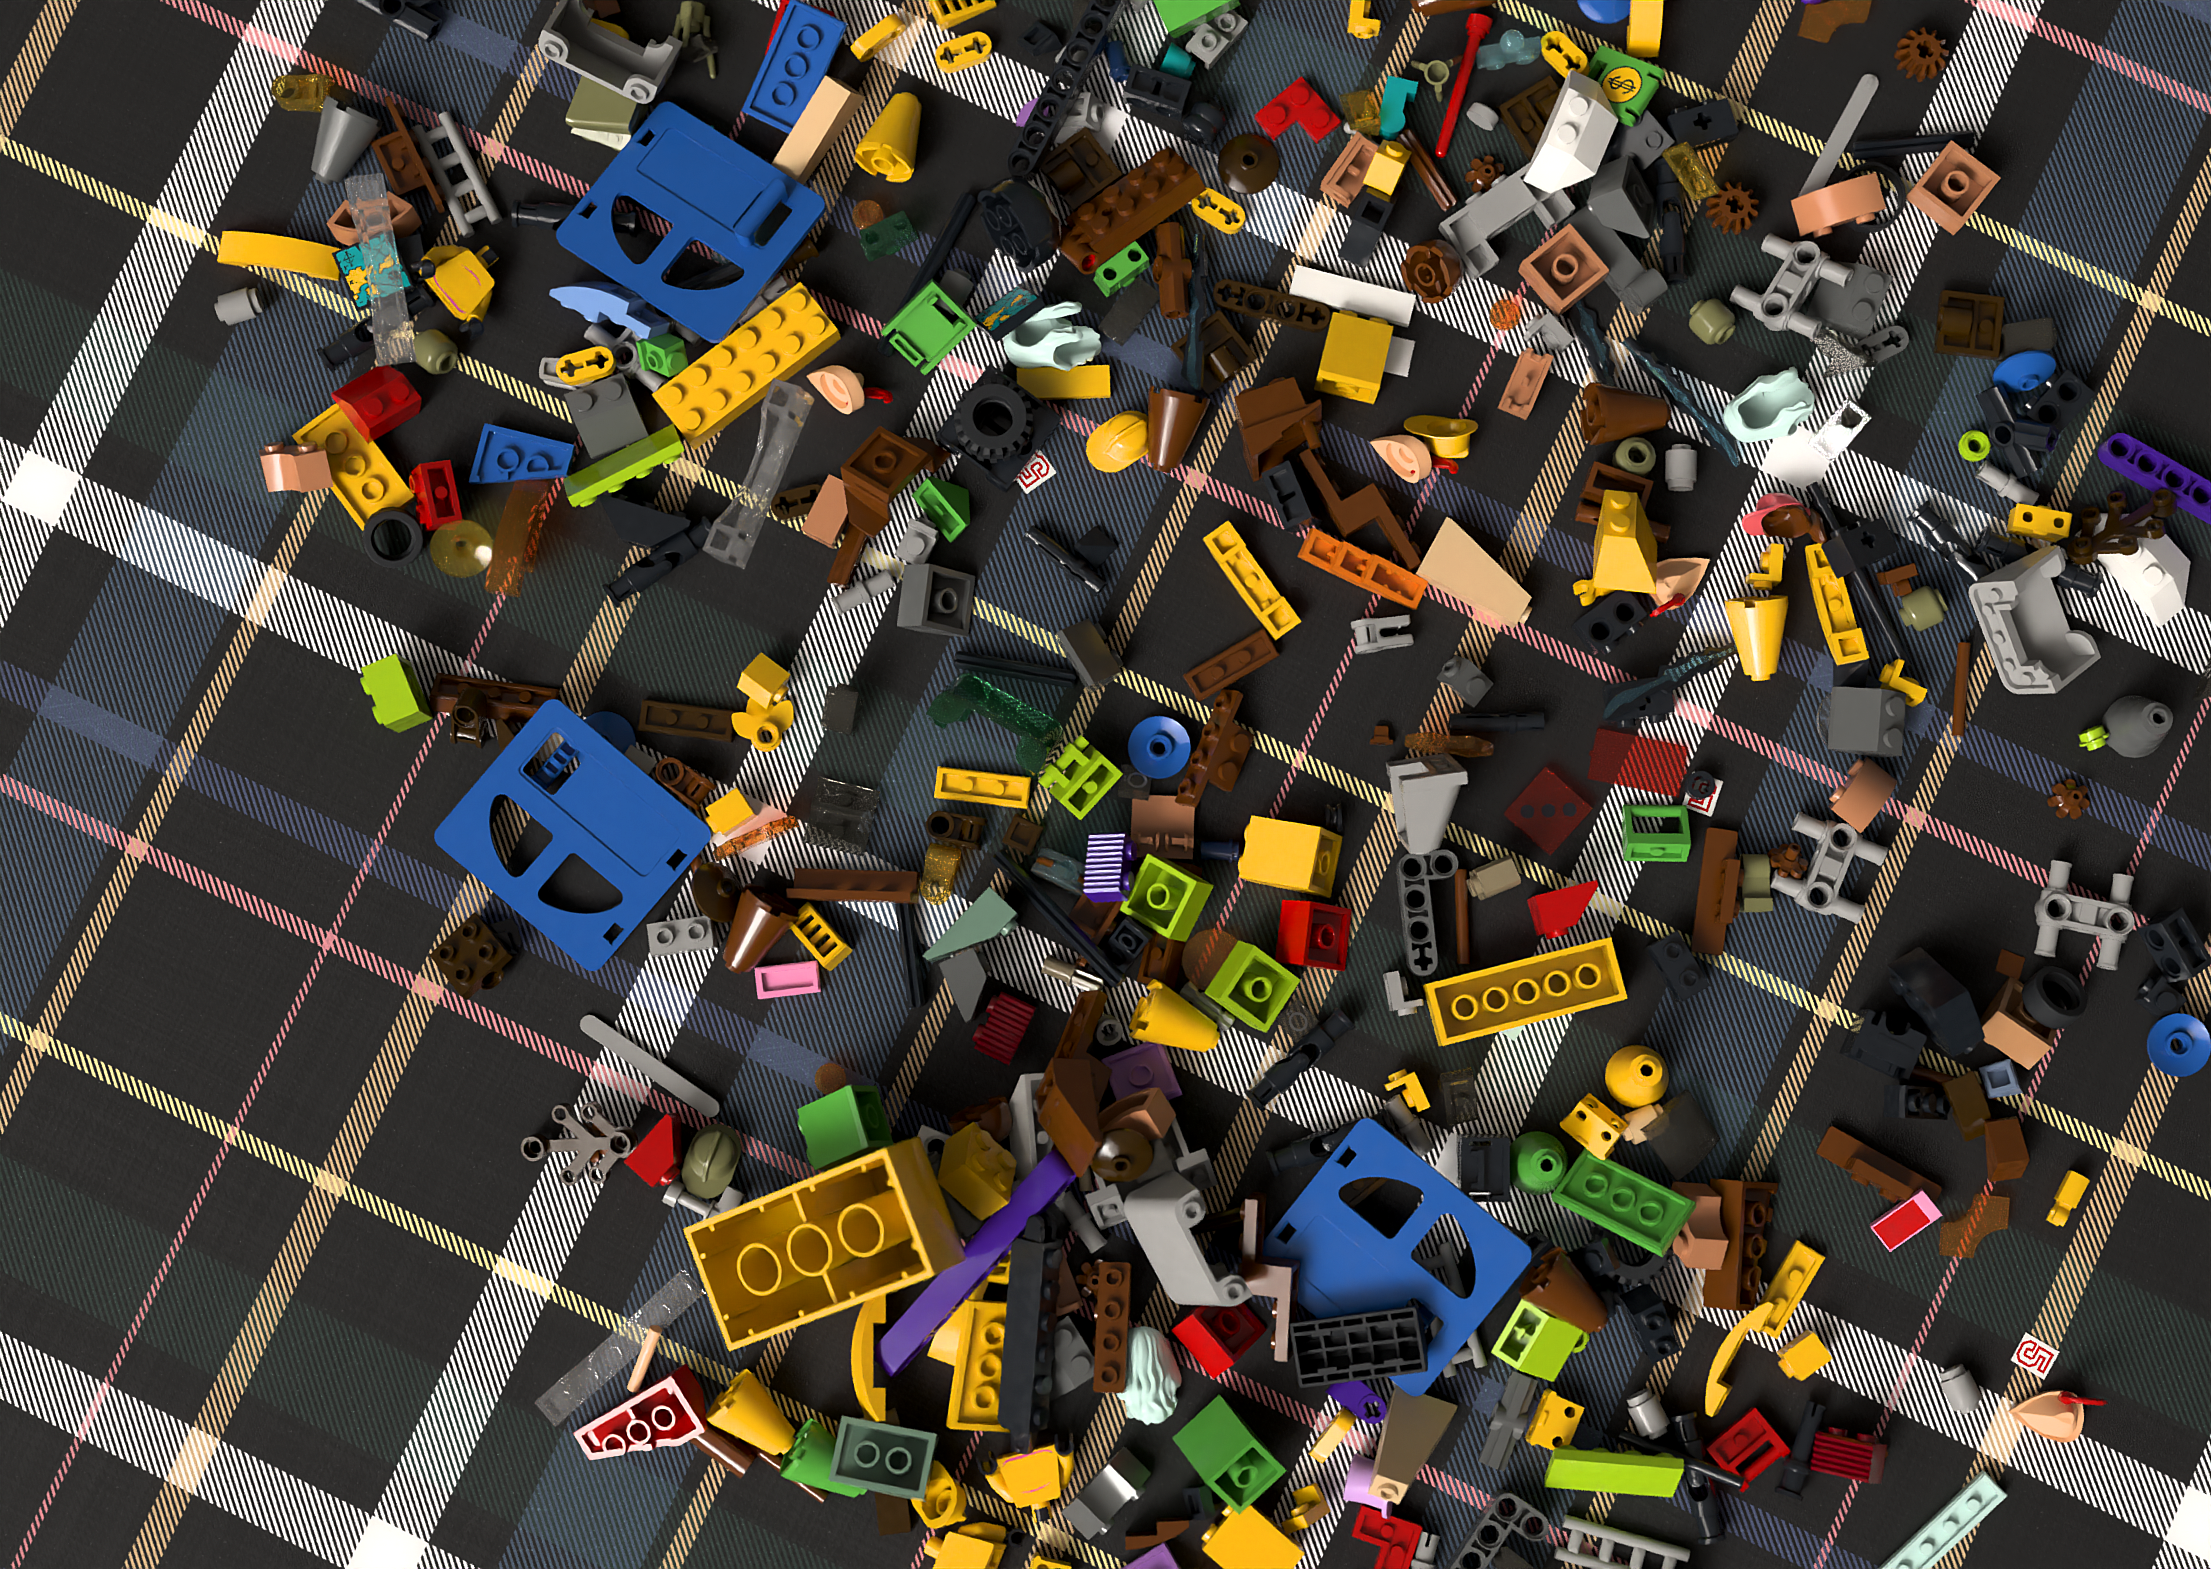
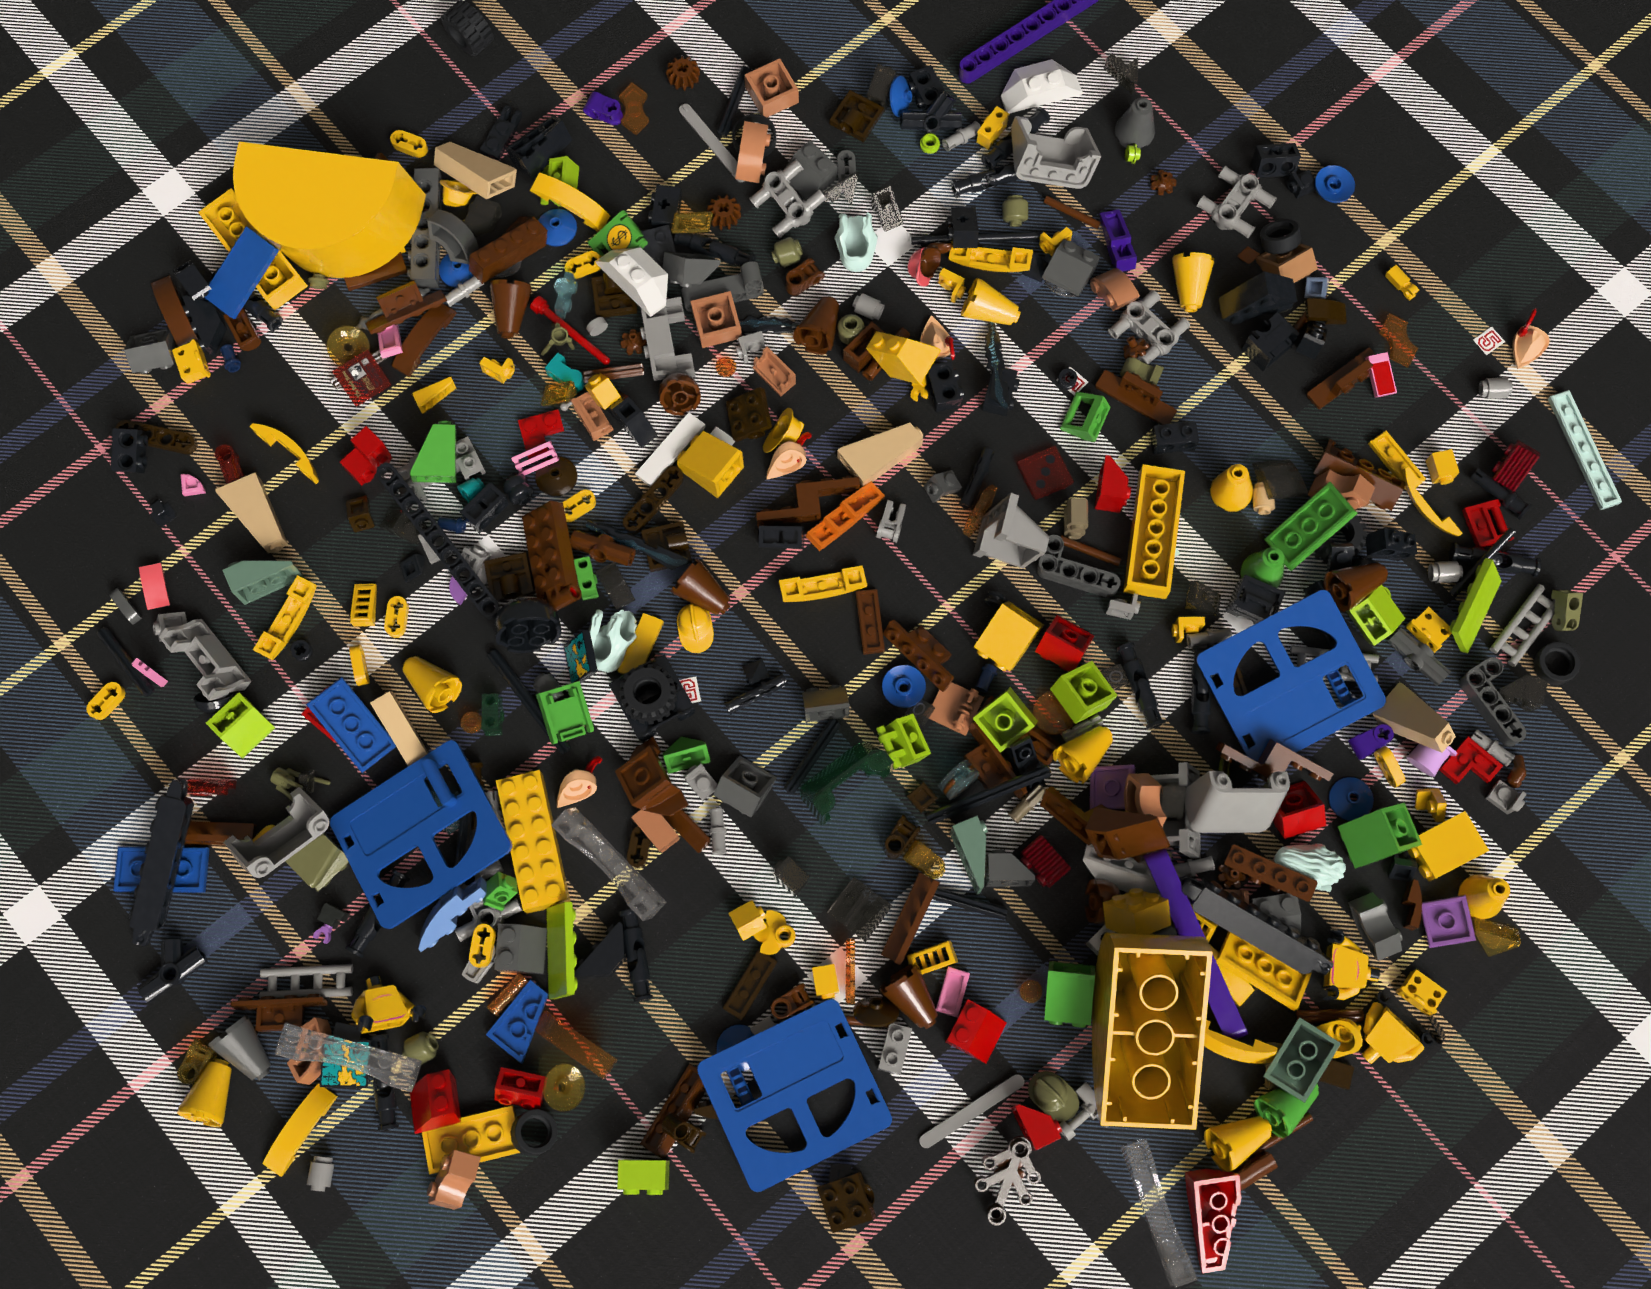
camera: 70 degrees left, 10 degrees down
light nougat piece [627,1325,662,1393] -> none
yellow tile [934,766,1031,809] -> none
dark purple brick [1083,832,1137,903] -> none
dark brown dish [1090,1128,1153,1183] -> none
light grey bush [1093,1014,1123,1046] -> none
reddish brown piece [1234,377,1322,482] -> none
black piece [1289,1305,1428,1388] -> none
reddish brown piece [1369,726,1393,746] -> none
yellow piece [1560,1093,1629,1160] -> none
clear red piece [1587,728,1688,798] -> none
black sword [1622,335,1739,468] -> none
reddish brown tile [1876,563,1918,597] -> none
reddish brown slope [1984,1116,2030,1182] -> none
dark brown plant [2067,489,2178,565] -> none
none -> yellow cone [177,1059,232,1127]
none -> pearl dark grey piece [313,903,350,944]
none -> clear orange pin [487,972,529,1016]
none -> bright pink tile [511,441,559,476]
none -> dark brown plate [726,387,772,442]
none -> reddish brown piece [786,258,825,296]
none -> red slope [945,999,1007,1064]
none -> dark purple slope [1100,209,1137,272]
none -> yellow cone [1172,252,1214,312]
none -> reddish brown axle [1295,1009,1364,1023]
none -> blue dish [1329,777,1374,821]

